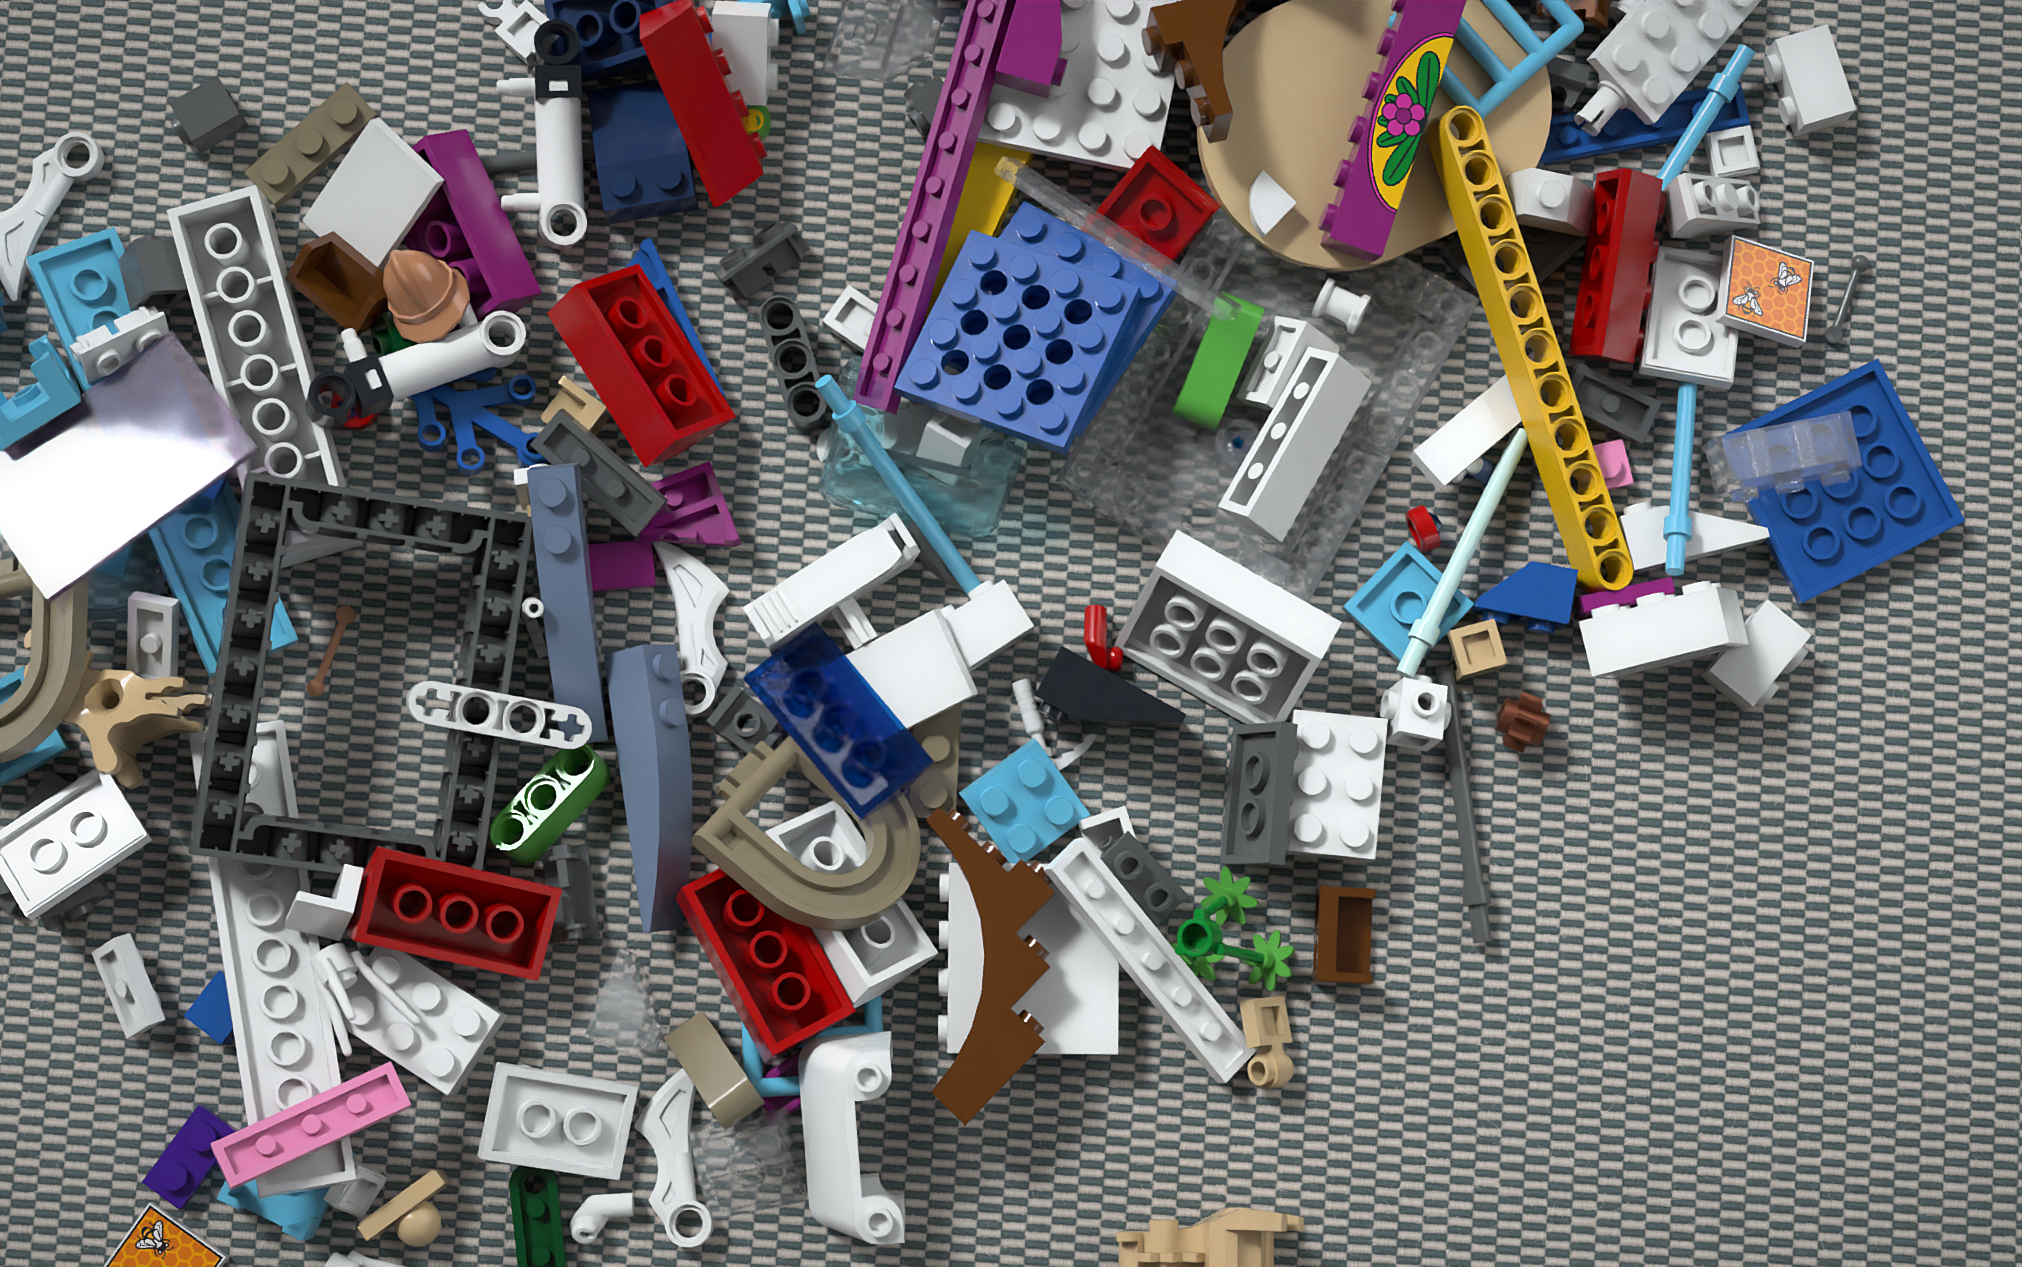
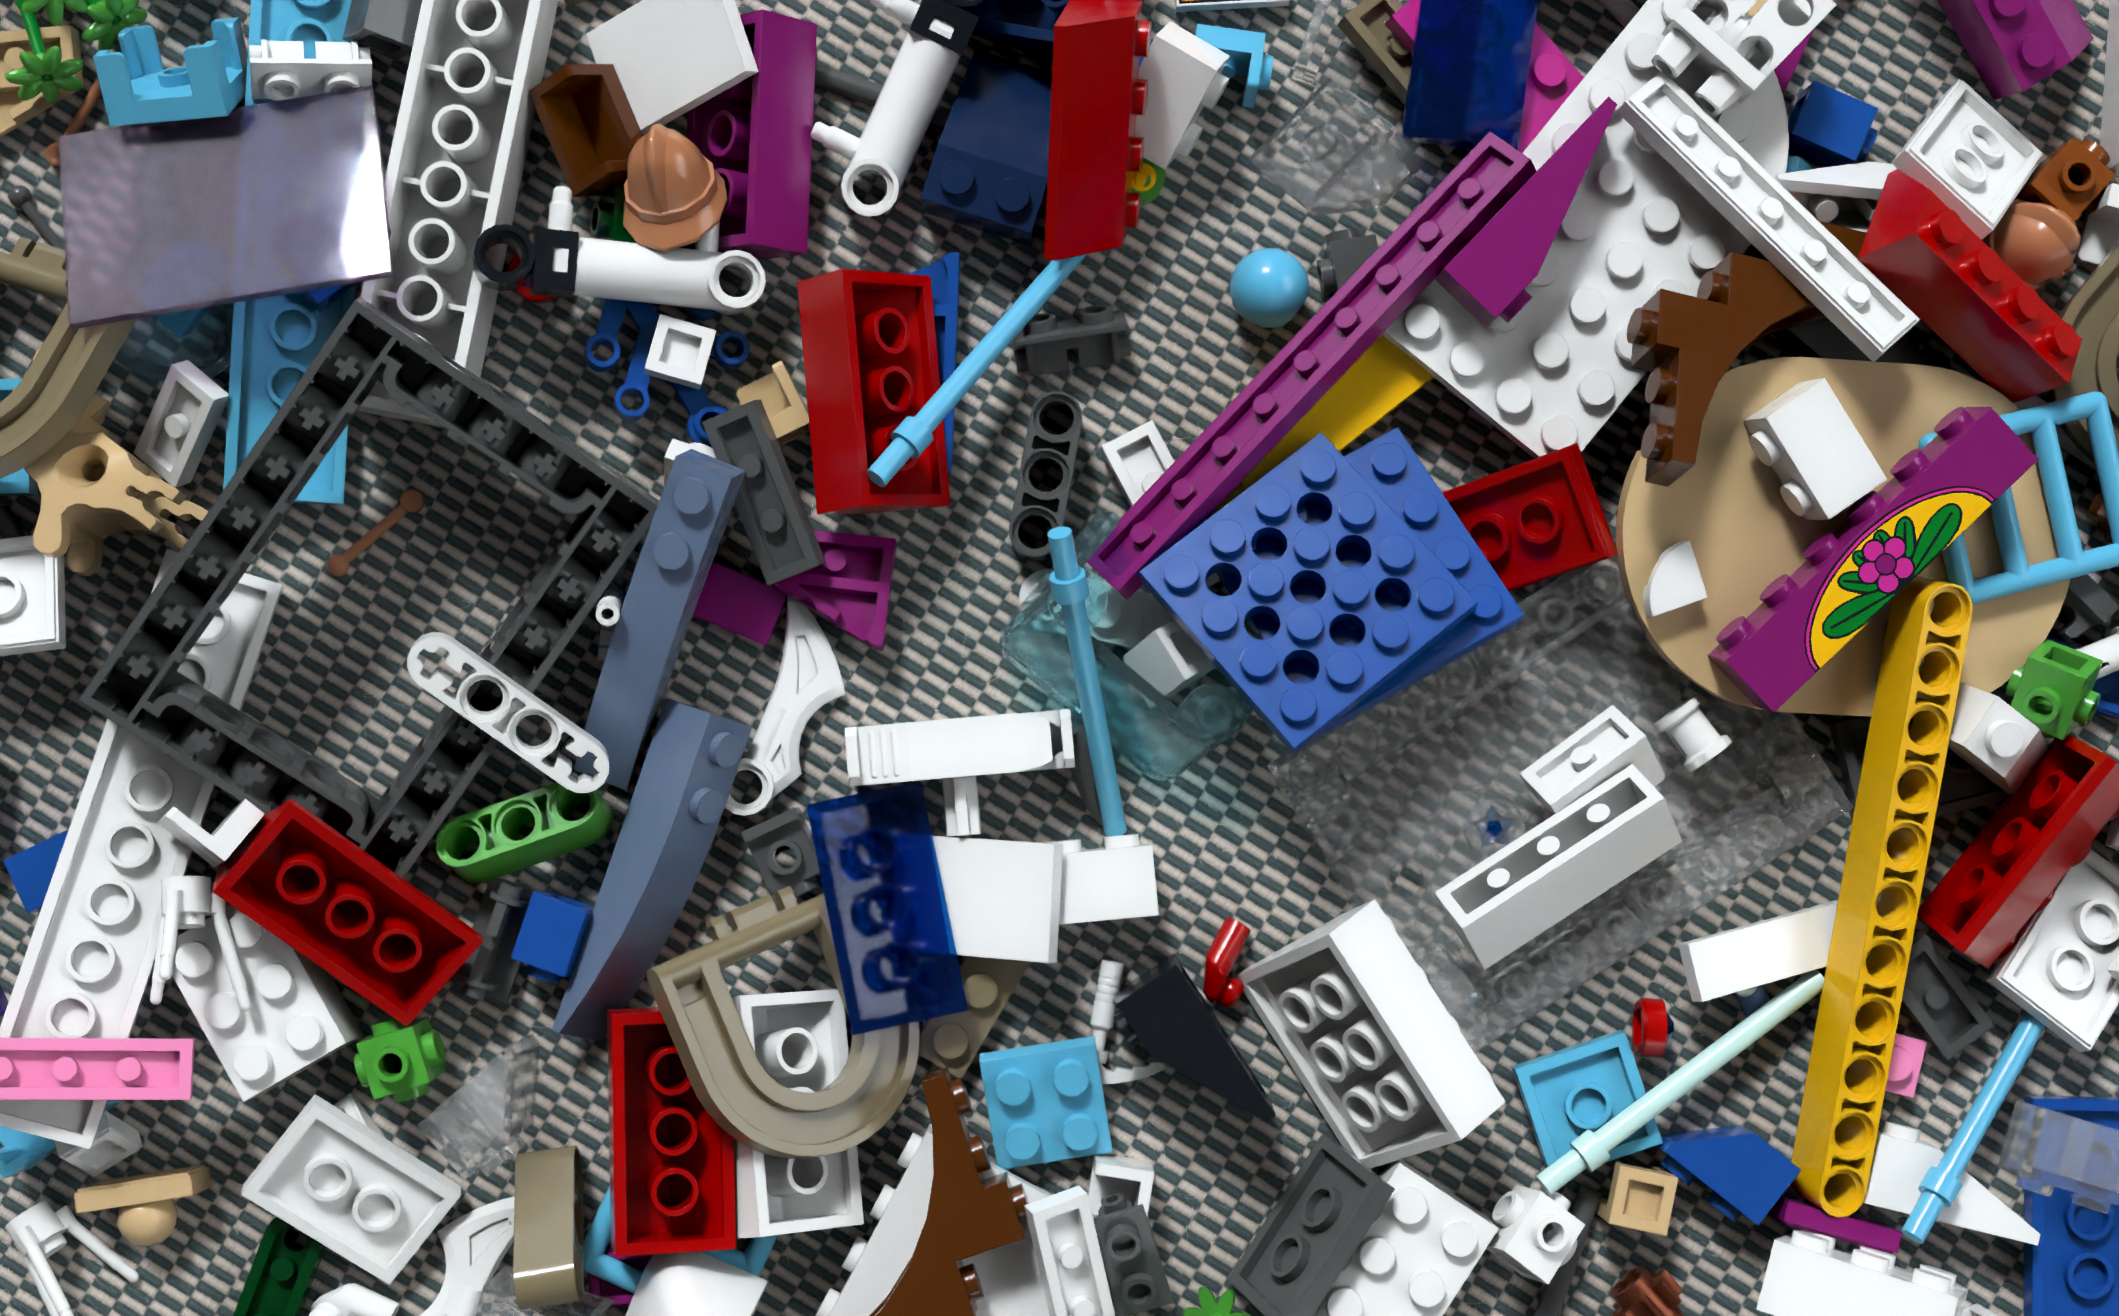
camera: 30 degrees right, 5 degrees up
clear tile [994,156,1243,322] -> none
bright green beam [1172,291,1265,431] -> none
none -> bright green brick [354,1016,446,1103]
none -> blue brick [511,891,594,983]
none -> white plate [644,314,716,390]
none -> medium azure bar [866,254,1087,487]
none -> medium azure piece [1230,248,1310,328]
none -> white brick [1743,378,1887,520]
none -> bright green brick [2006,639,2103,740]

